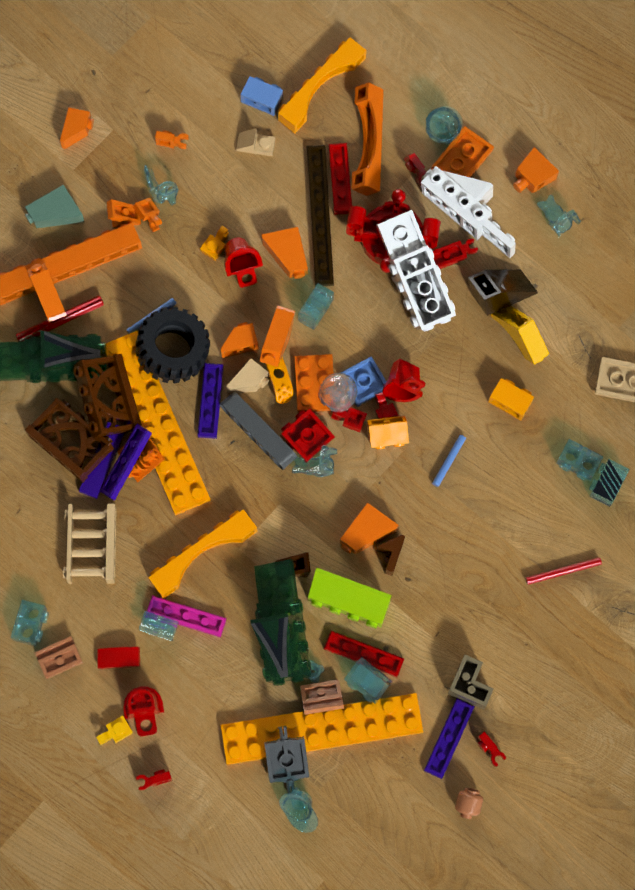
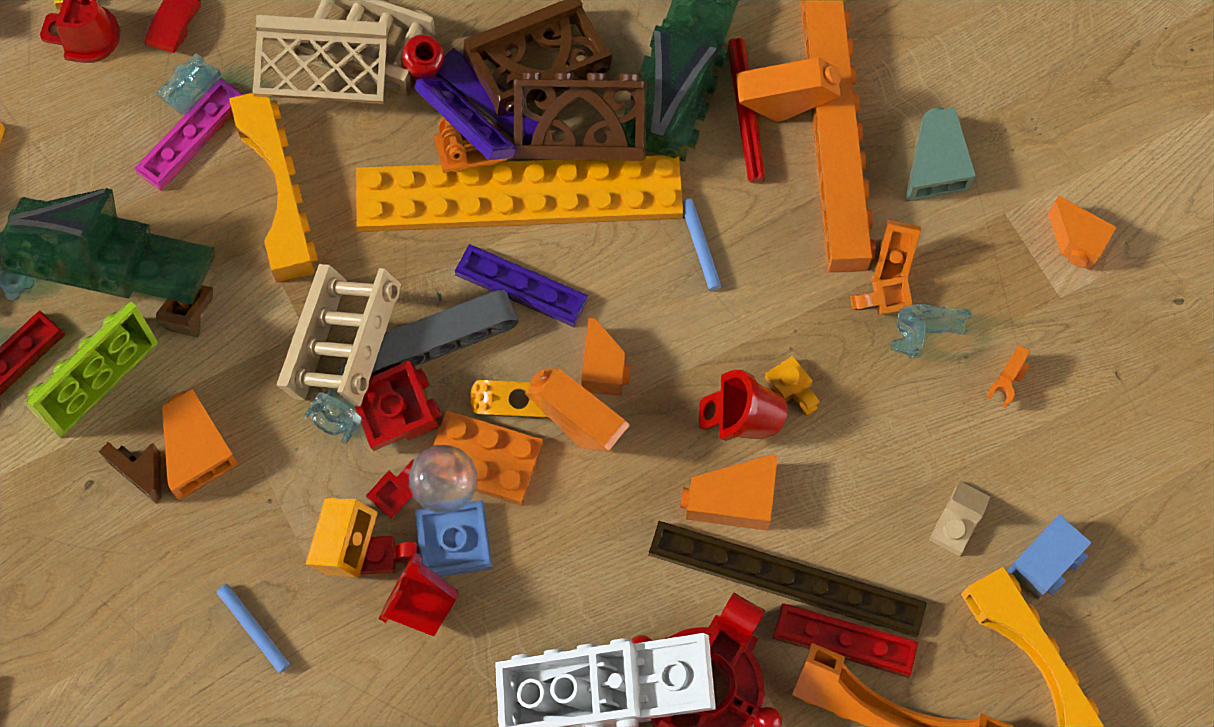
camera: 110 degrees right, 5 degrees down
black tyre [135,307,210,383] -> none
tan slope [226,359,269,394] -> none
clear light blue brick [298,283,334,330] -> none
none -> tan fence [252,15,388,104]
none -> tan fence [276,264,401,406]
none -> red head [401,34,444,80]

